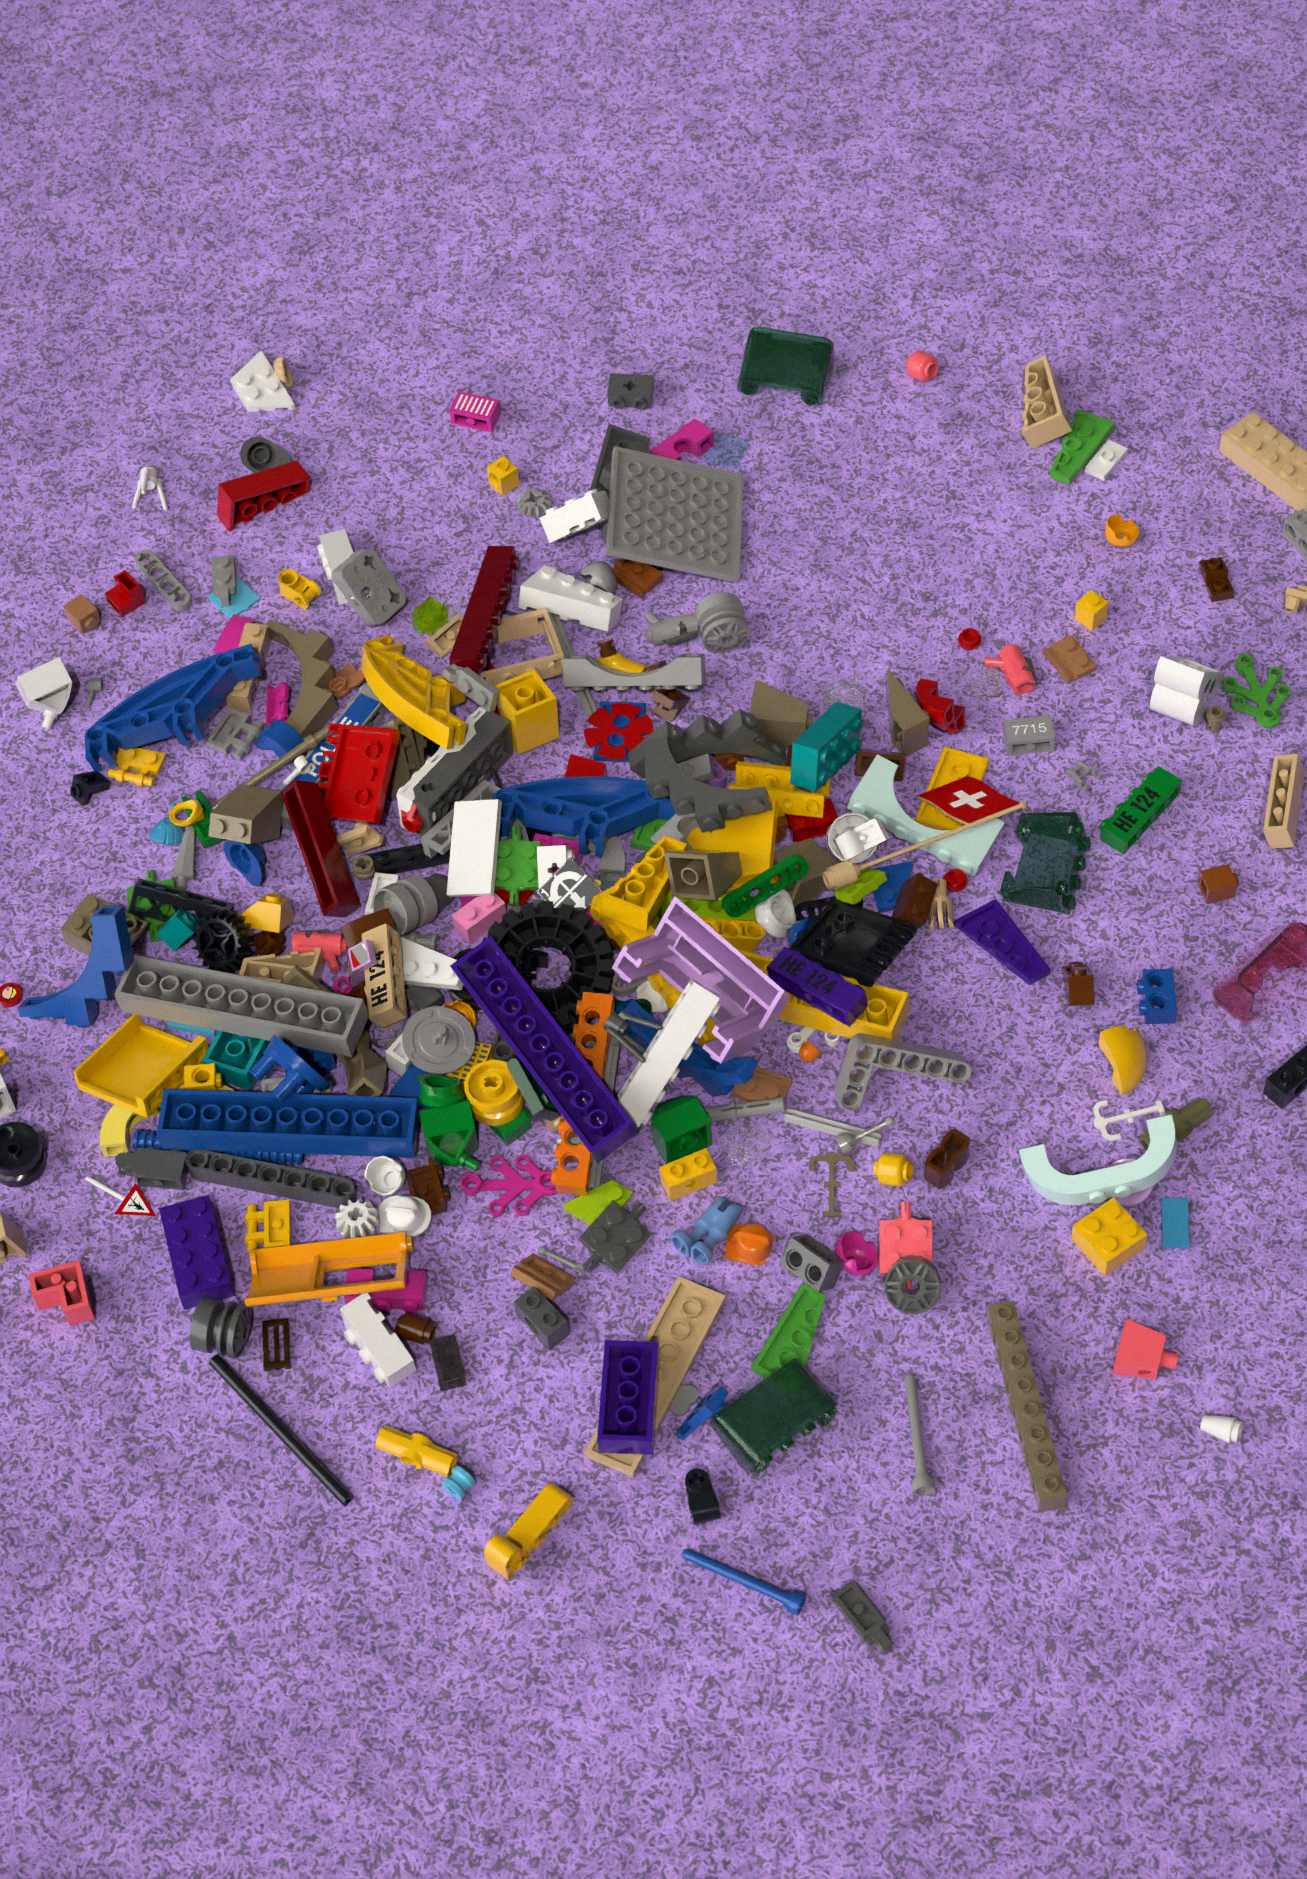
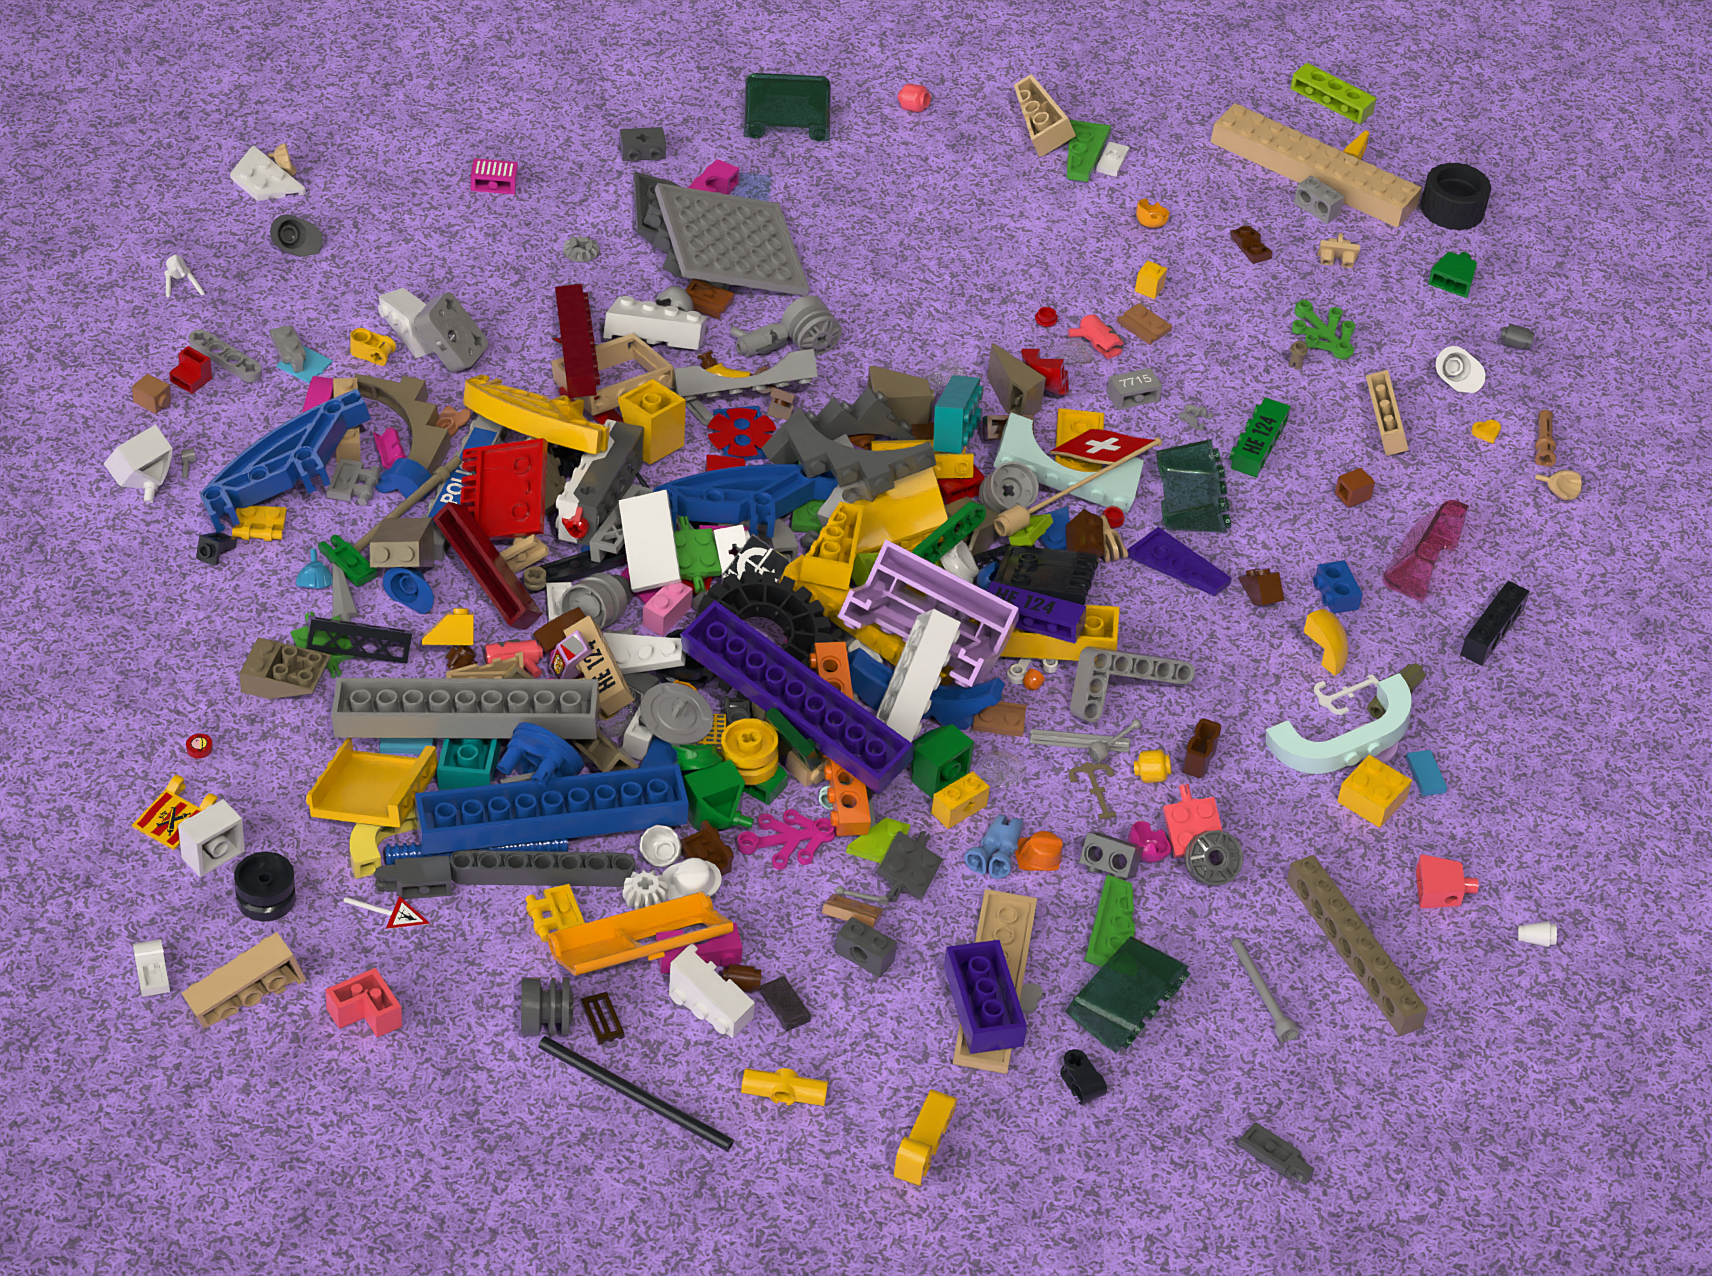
camera: 25 degrees left, 10 degrees down
blue arch [18,906,134,1028] -> none
teal brick [156,908,198,951] -> none
dark purple brick [159,1195,235,1310] -> none
yellow piece [169,799,204,827] -> none
yellow brick [184,1063,223,1091] -> none
black gear [191,908,256,973] -> none
red wedge [217,461,310,532] -> none
white hand [283,755,311,786] -> none
clear neon green brick [411,596,449,637] -> none
tan slope [423,613,463,658] -> none
medium azure wheel [441,1466,476,1501] -> none
light grey hinge [443,663,499,713] -> none
yellow brick [487,456,520,496] -> none
white wedge [540,489,609,543] -> none
dark grey plant [603,1010,663,1063] -> none
dark tan slope [664,849,743,900] -> none
blue wing [674,1386,729,1441] -> none
blue piece [682,1549,807,1616] -> none
light grey pin [707,1096,786,1123] -> none
white plate [834,816,889,860] -> none
white brick [1150,656,1225,726] -> none

